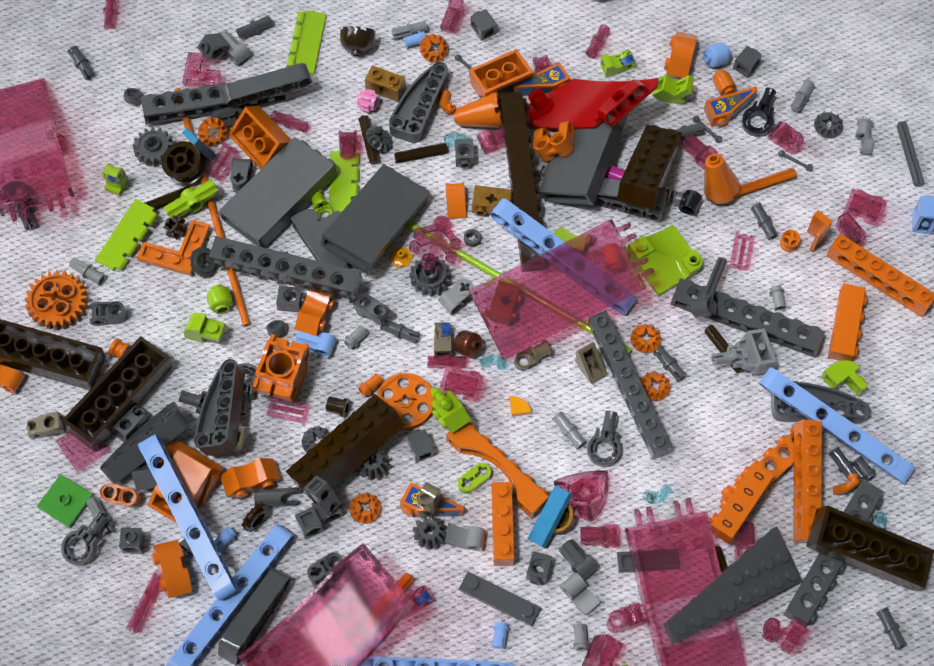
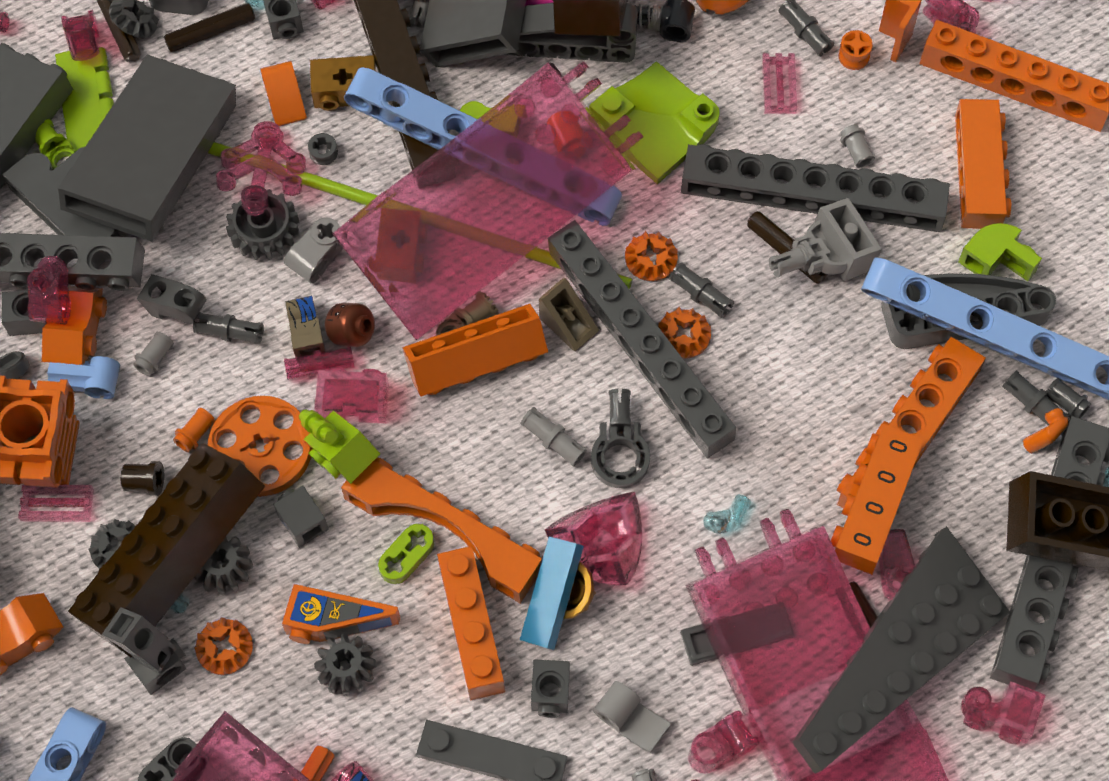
camera: 10 degrees left, 0 degrees up
dark brown gear [242,503,268,531] -> none
dark grey piece [254,487,300,507] -> none
dark grey brick [295,506,323,539] -> none
light orange plant [389,247,413,268] -> none
dark tan leg [417,482,443,514] -> none
light grey panel [445,523,486,551] -> none
clear light blue arm [478,354,507,370] -> none
light orange tile [509,396,531,416] -> none
dark grey piece [559,539,598,580] -> none
clear pink piece [580,524,620,548] -> none
dark grey axle [691,257,727,317] -> none
orange brick [793,420,822,543] -> none
none -> clear pink piece [27,256,71,325]
none -> orange brick [402,304,548,397]

